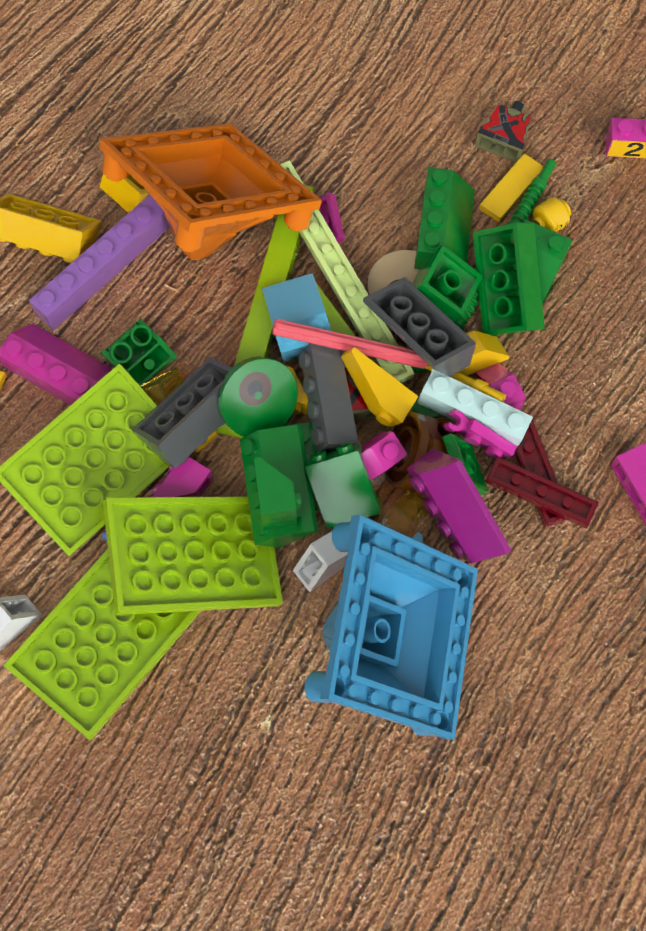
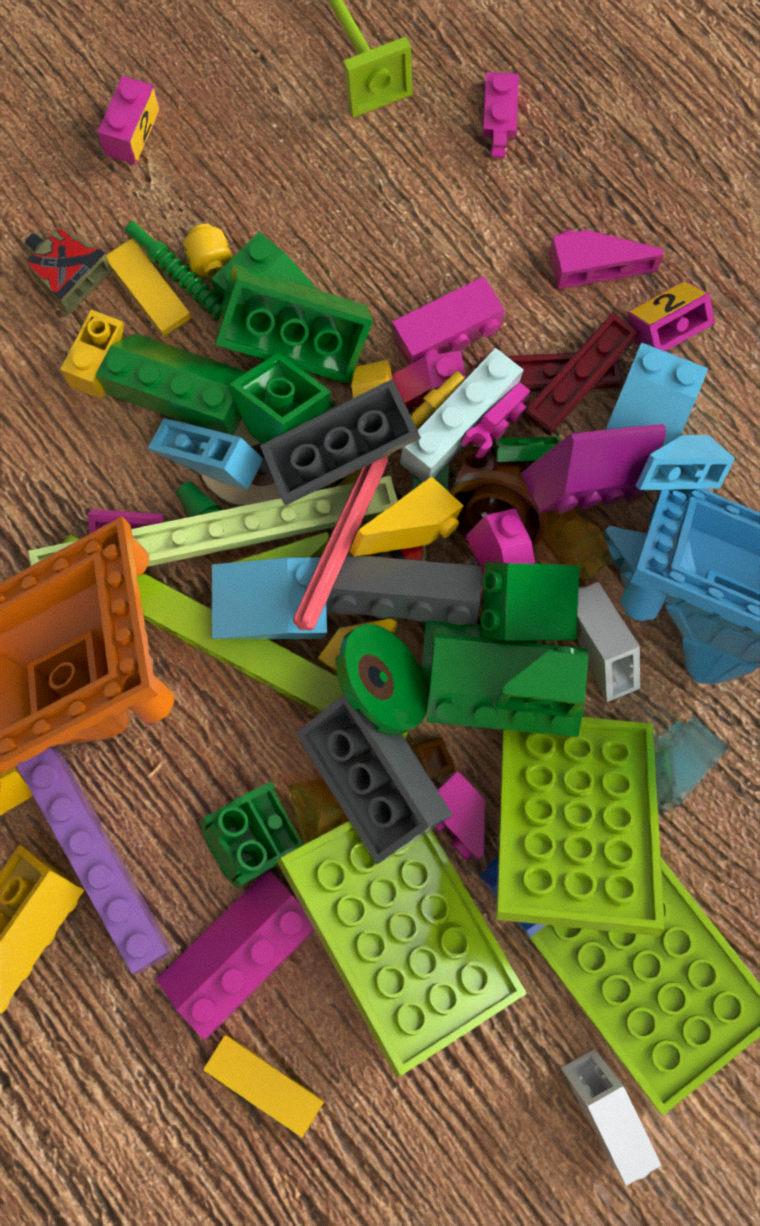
camera: 75 degrees left, 5 degrees up
none -> yellow slope [60,309,124,399]
none -> medium azure slope [148,418,264,490]
none -> green cone [176,482,222,517]
none -> dark pink brick [392,276,505,365]
none -> reddish brown slope [410,737,456,781]
none -> medium azure slope [605,342,708,446]
none -> dark pink brick [627,280,715,351]
none -> medium azure slope [636,435,735,490]
none -> clear light blue slope [655,716,729,813]

